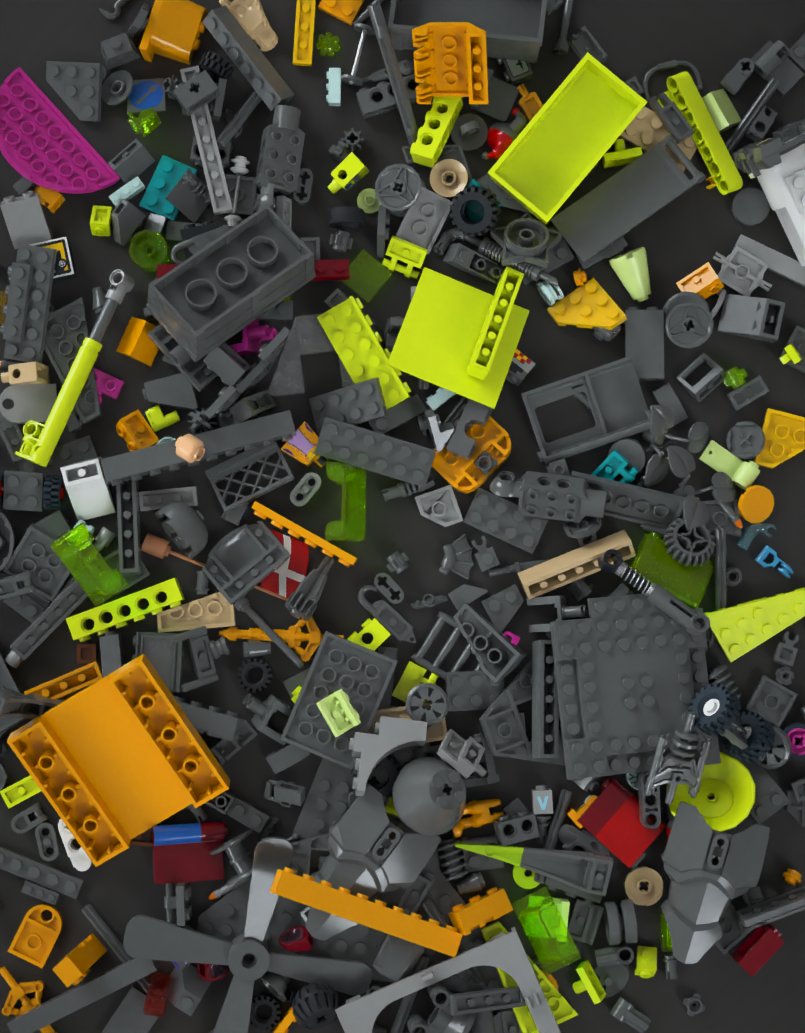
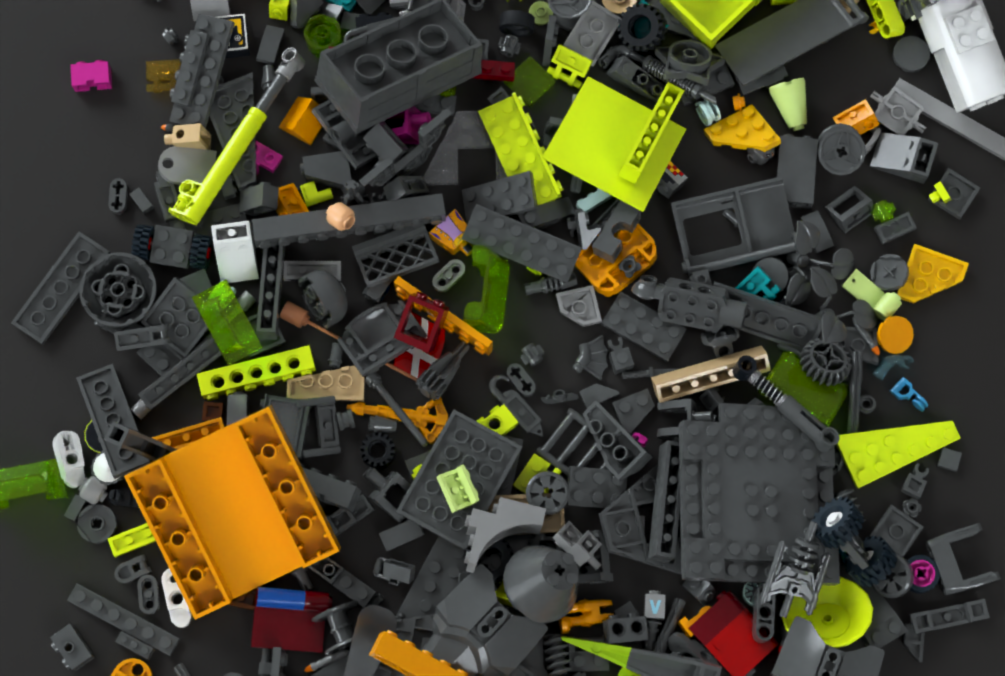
camera: 10 degrees right, 10 degrees down
none -> dark grey brick [239,182,279,216]
none -> dark grey slope [256,25,285,65]
none -> dark red window [394,292,450,353]

